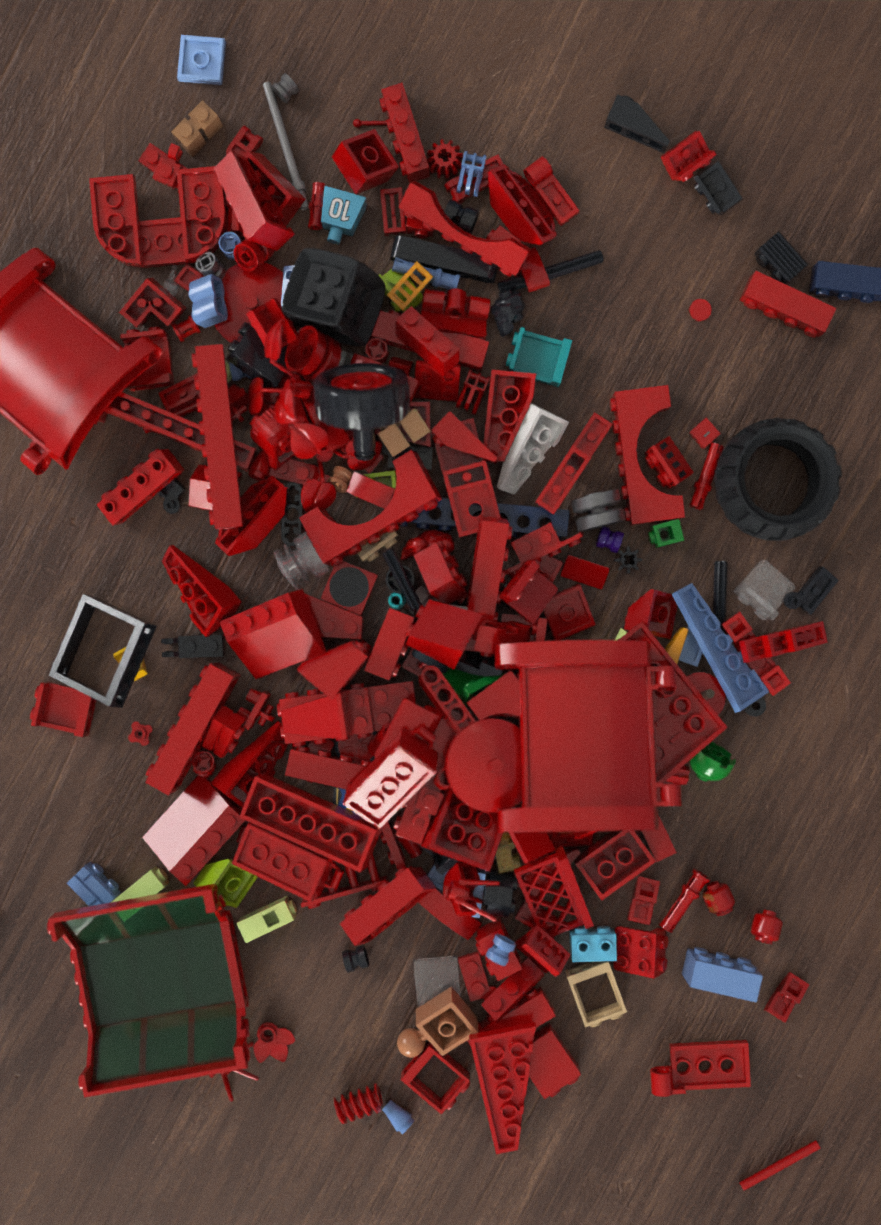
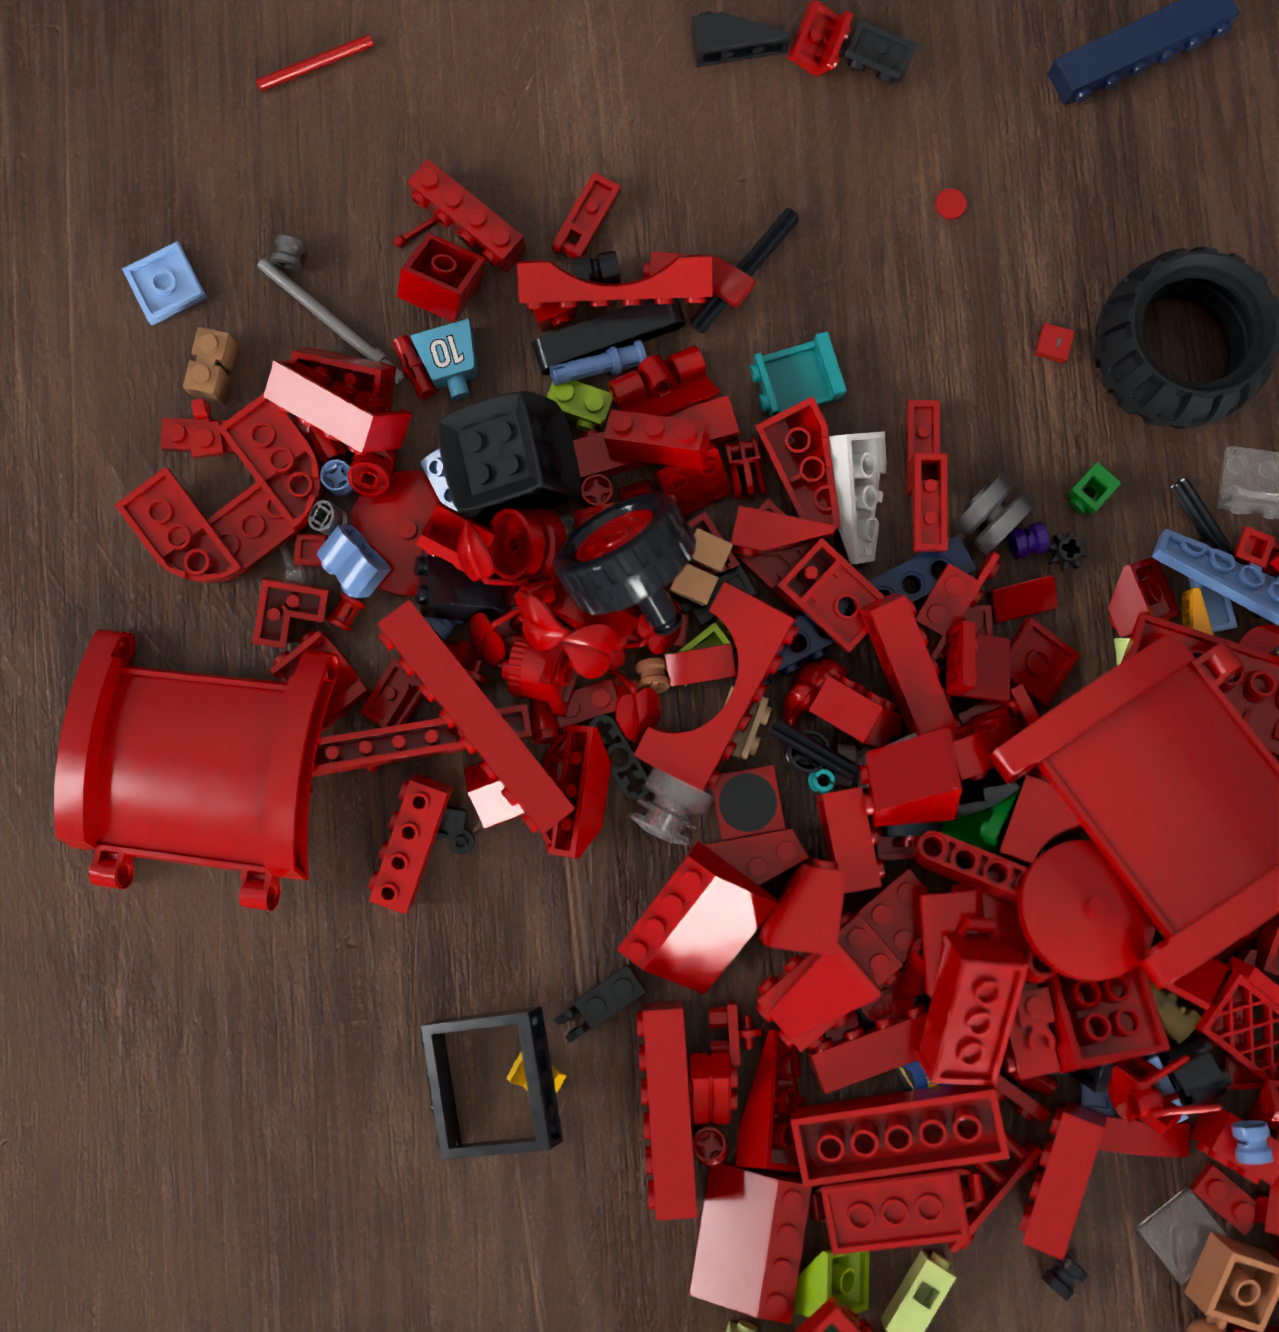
camera: 20 degrees left, 5 degrees down
red panel [30,681,97,737] -> none
red plate [128,721,153,746] -> none
red wedge [162,545,241,637] -> none
red plate [226,125,263,156] -> none
red tile [380,187,406,236] -> none
light orange slope [387,261,434,310] -> none
red gear [427,139,463,180] -> none
medium blue arm [456,151,487,197] -> none
red wedge [488,164,557,245] -> none
black head [491,288,525,337] -> none
red plate [523,156,580,226] -> none
red arch [610,385,685,526] -> none
red slope [644,436,694,489] -> none
red pin [689,443,724,510] -> none
red brick [739,271,837,338] -> none
black brick [755,231,808,284] -> none

